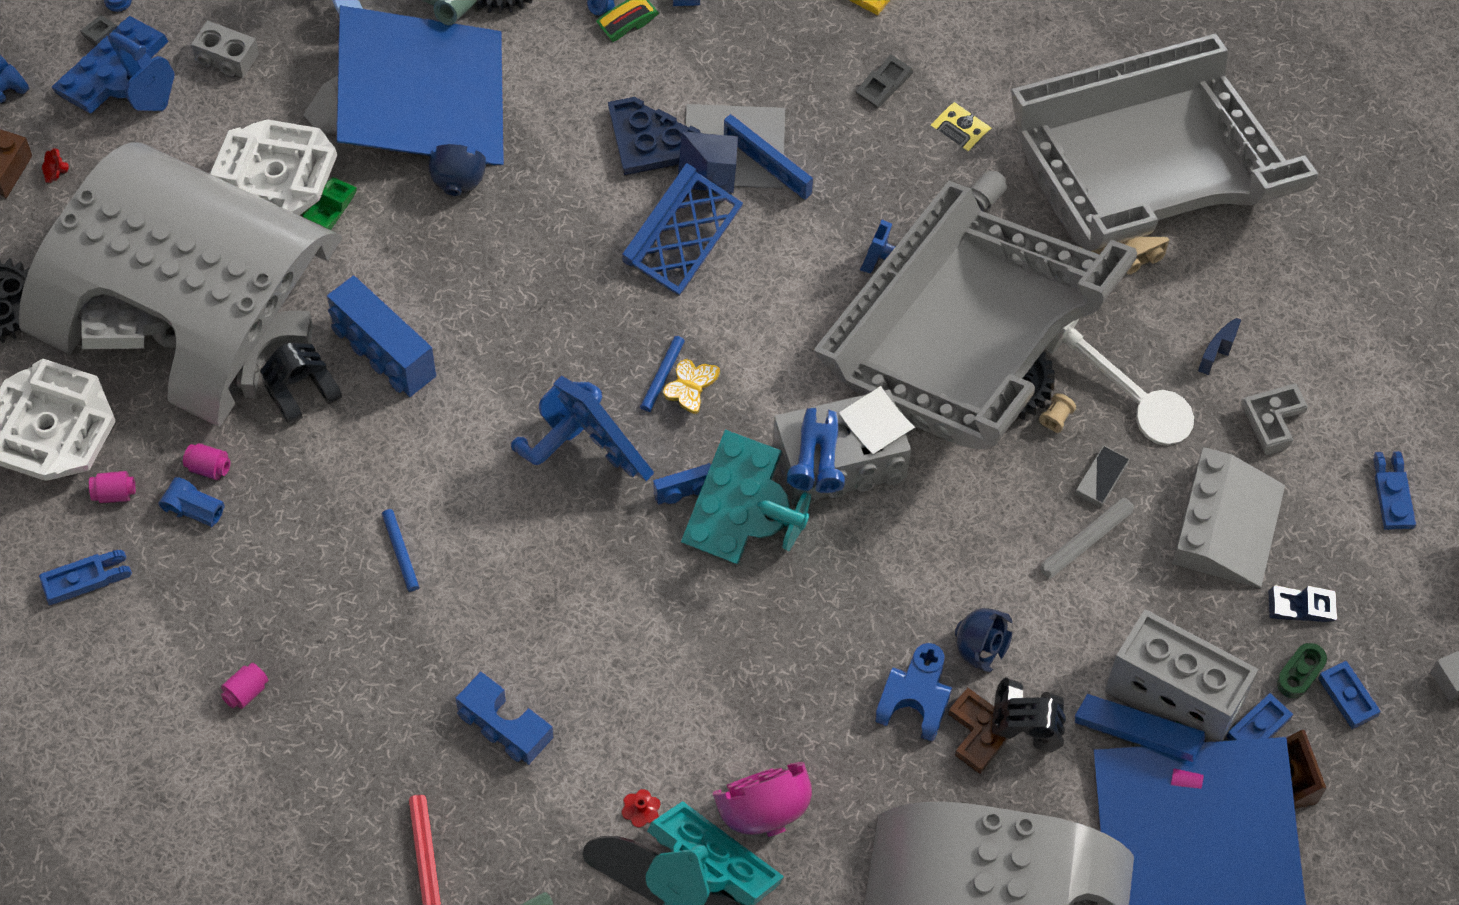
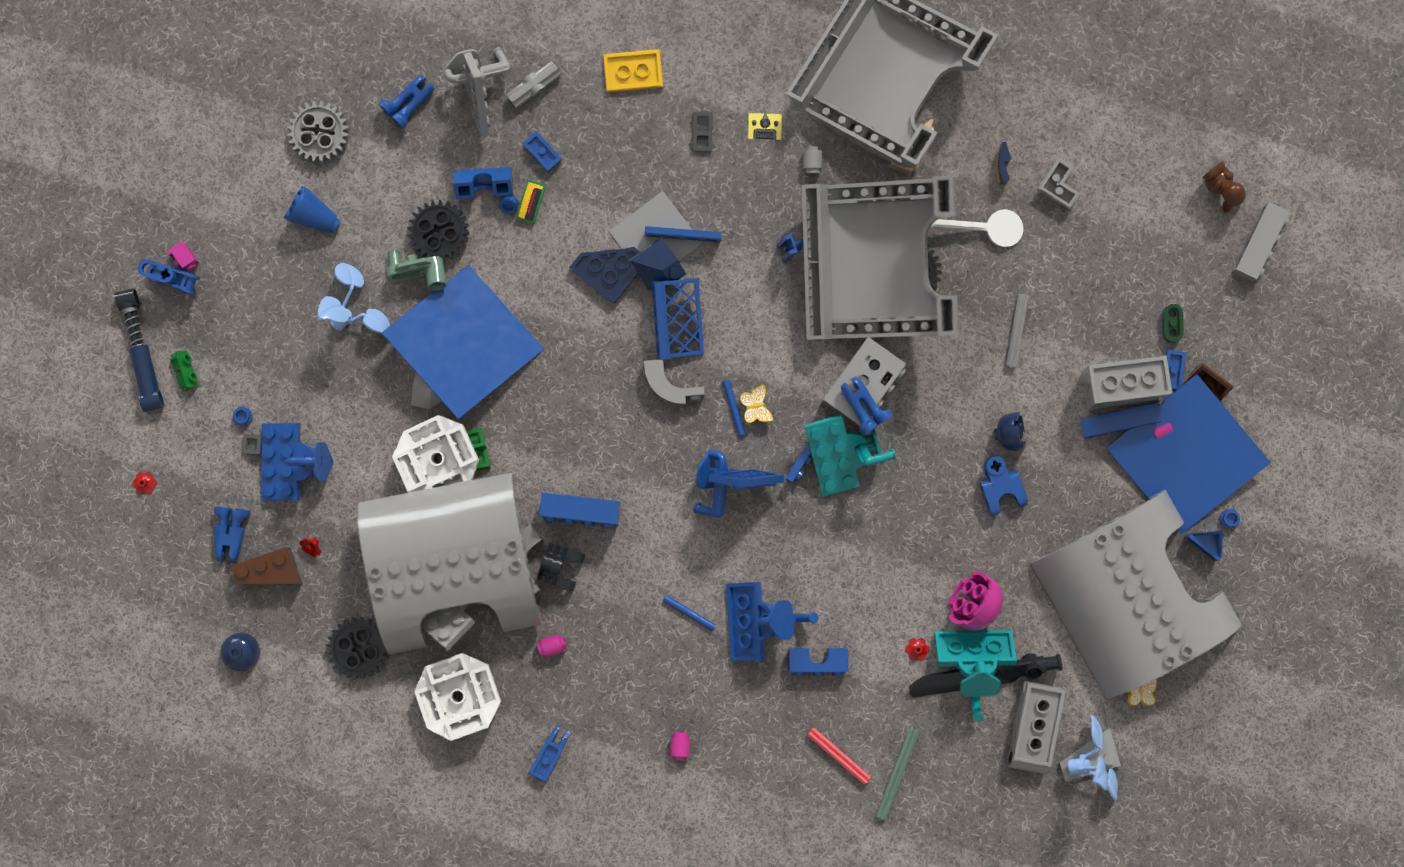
camera: 40 degrees left, 25 degrees up
dark pink brick [89,471,136,503] -> none
blue piece [158,477,225,527] -> none
light grey brick [191,20,259,78] -> none
dark blue cylinder [429,144,486,196] -> none
white sticker [839,386,915,454] -> none
reddish brown plate [948,687,1008,774] -> none
black piece [992,677,1066,753] -> none
tan bush [1039,393,1076,433] -> none
tile [1075,446,1130,508] -> none
light grey slope [1172,447,1285,589] -> none
slope [1268,586,1337,622] -> none
blue plate [1318,661,1381,729] -> none
blue hinge [1373,451,1416,530] -> none
none -> light grey arch [644,359,705,405]
none -> blue plate [726,582,819,661]

